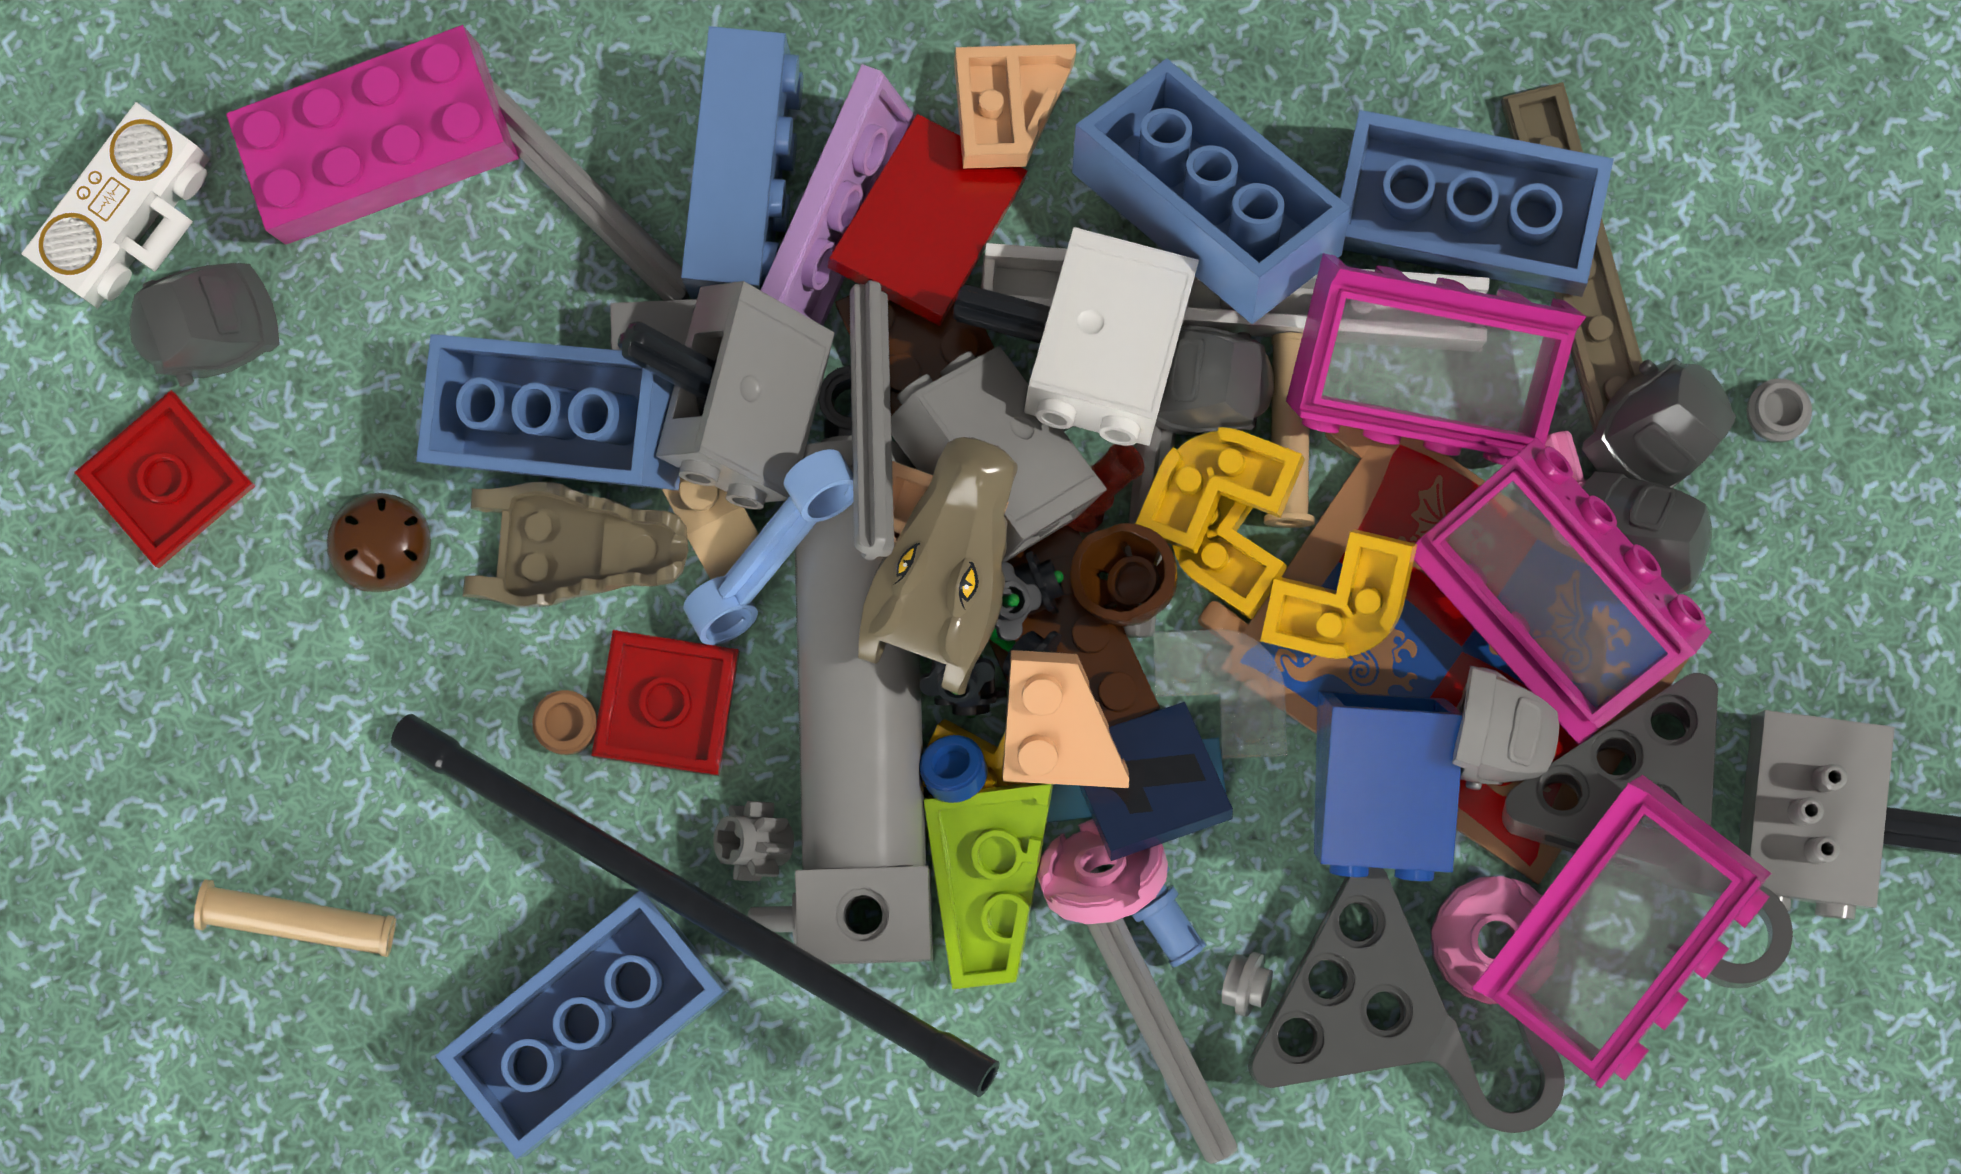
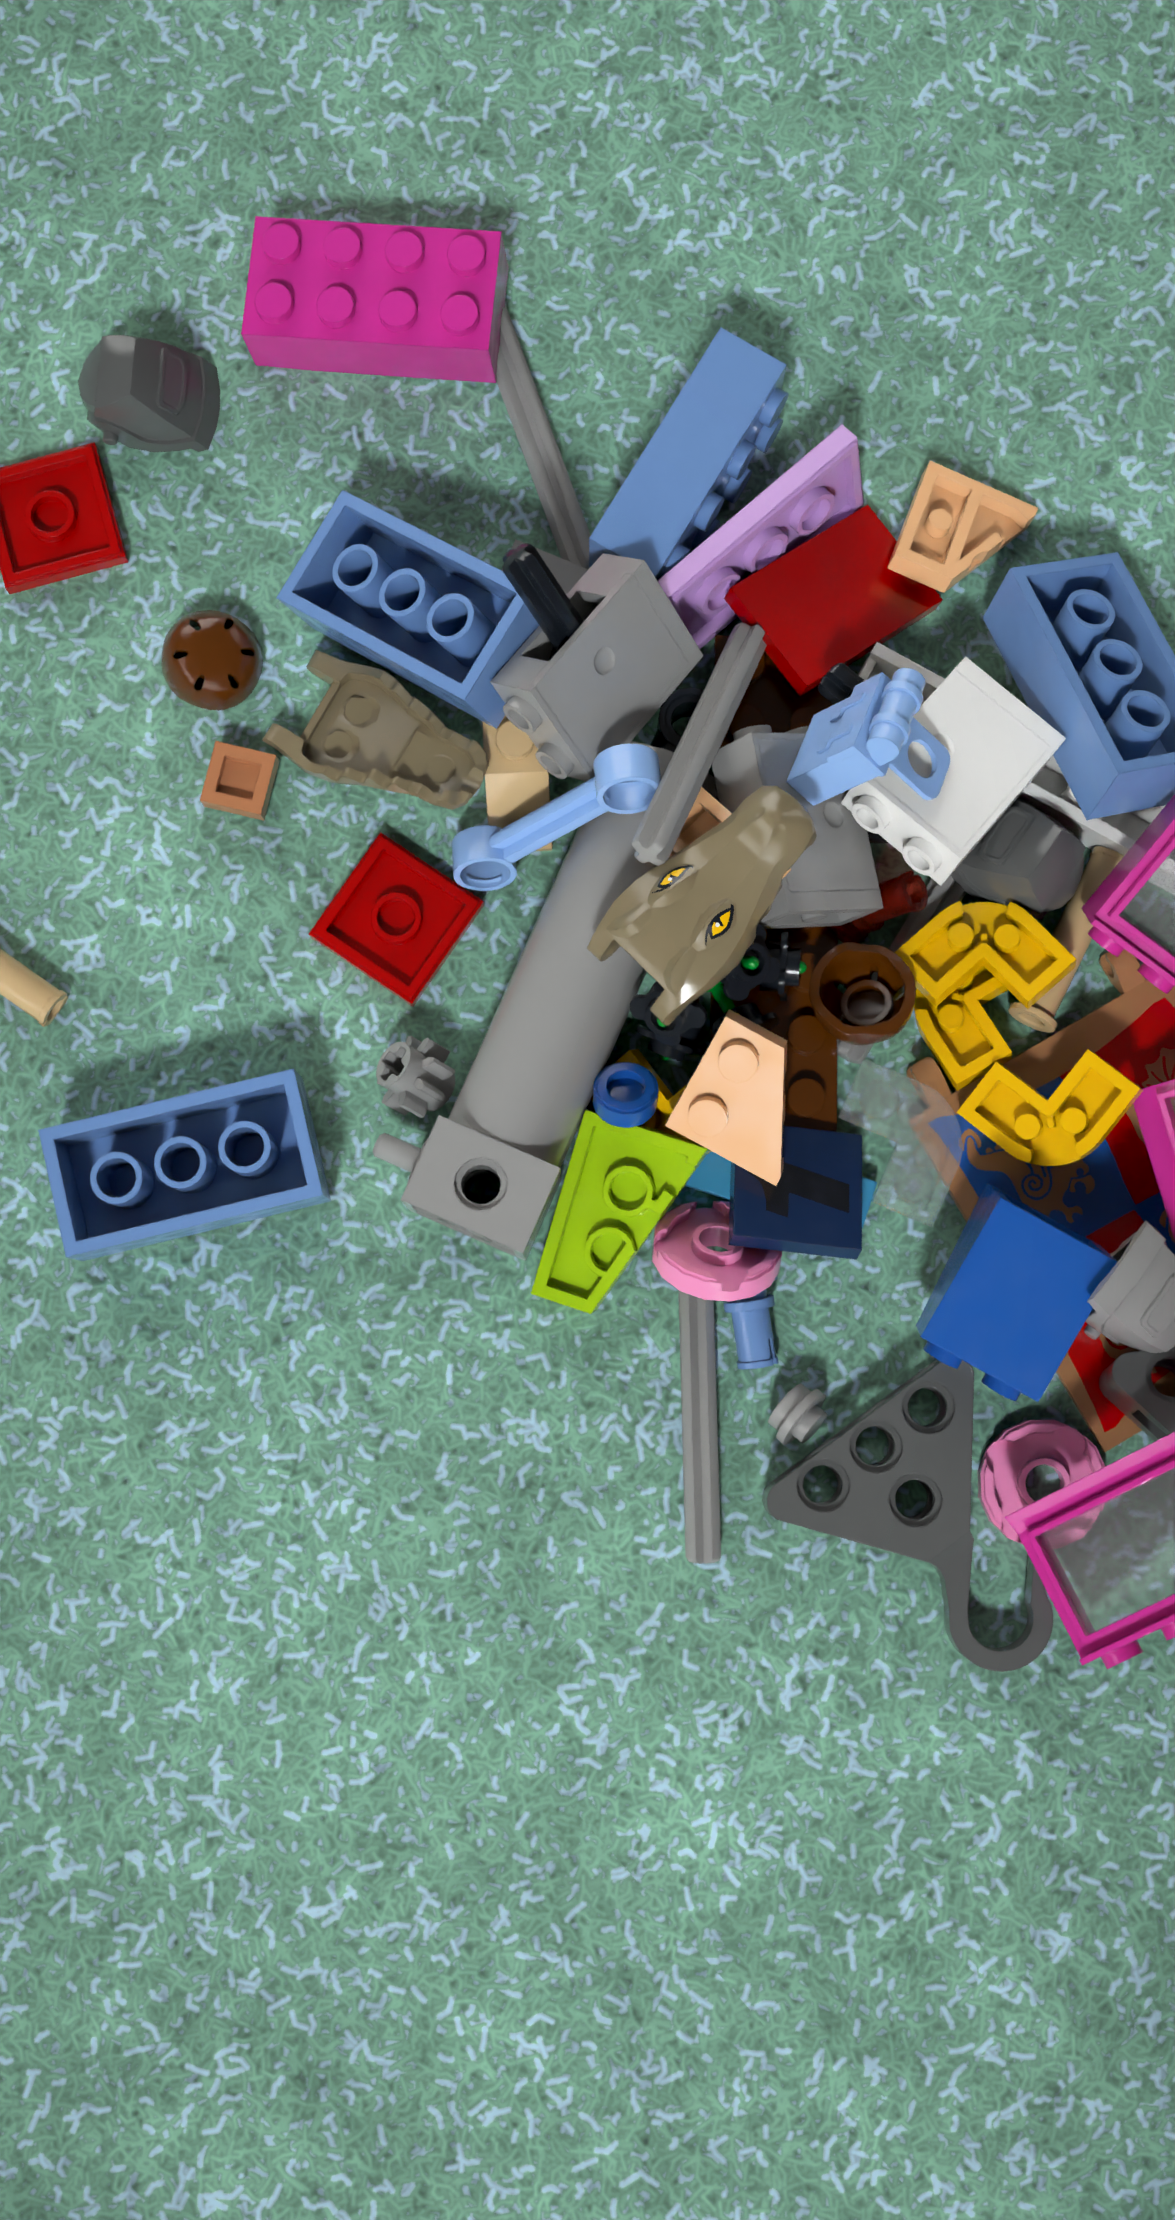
camera: 20 degrees right, 0 degrees up
white piece [21,102,210,309] -> none
black piece [391,714,1000,1097] -> none
medium nougat tile [532,690,598,755] -> none
none -> nougat plate [200,741,280,821]
none -> light blue piece [786,668,950,806]

